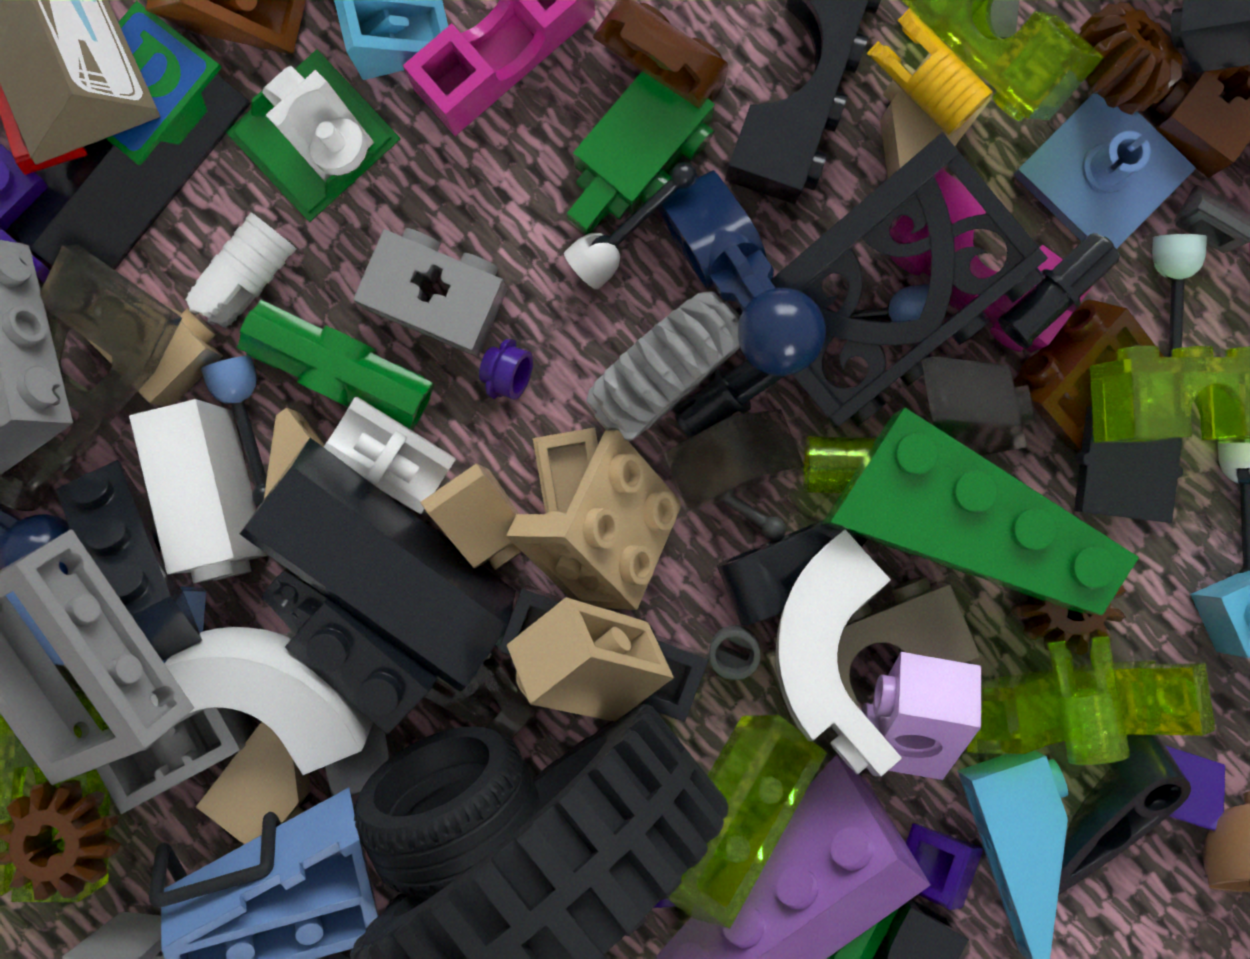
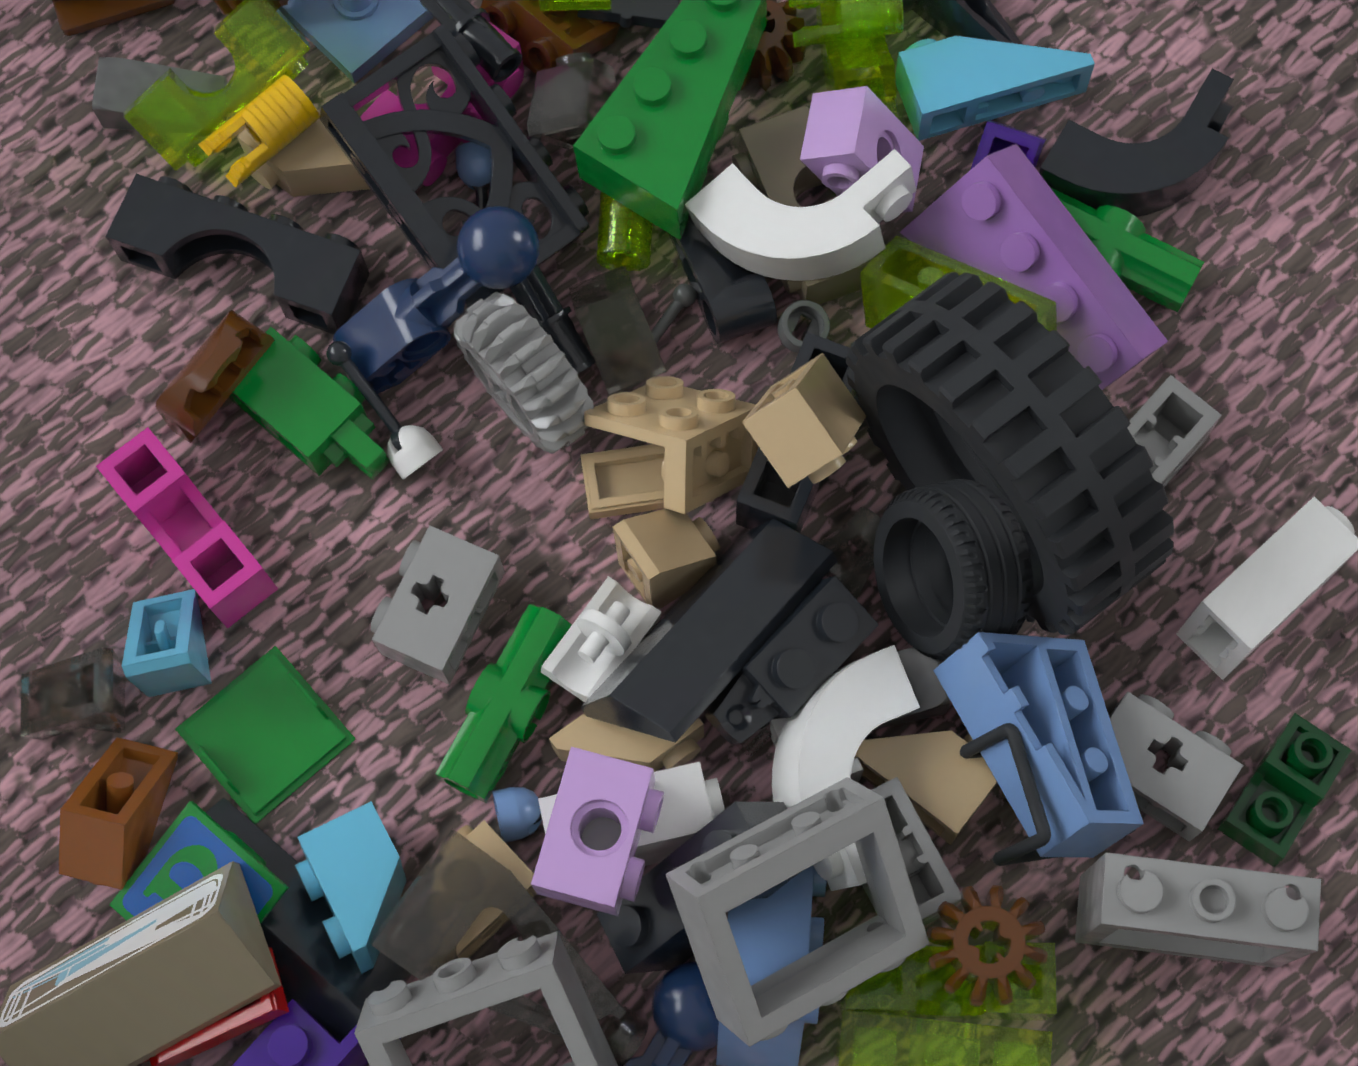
camera: 85 degrees left, 15 degrees down
white hinge [185,212,297,329] -> none
white hips [262,66,374,182] -> none
dark purple plate [479,339,533,400] -> none
none -> medium azure slope [295,801,407,974]
none -> lavender brick [531,747,664,916]

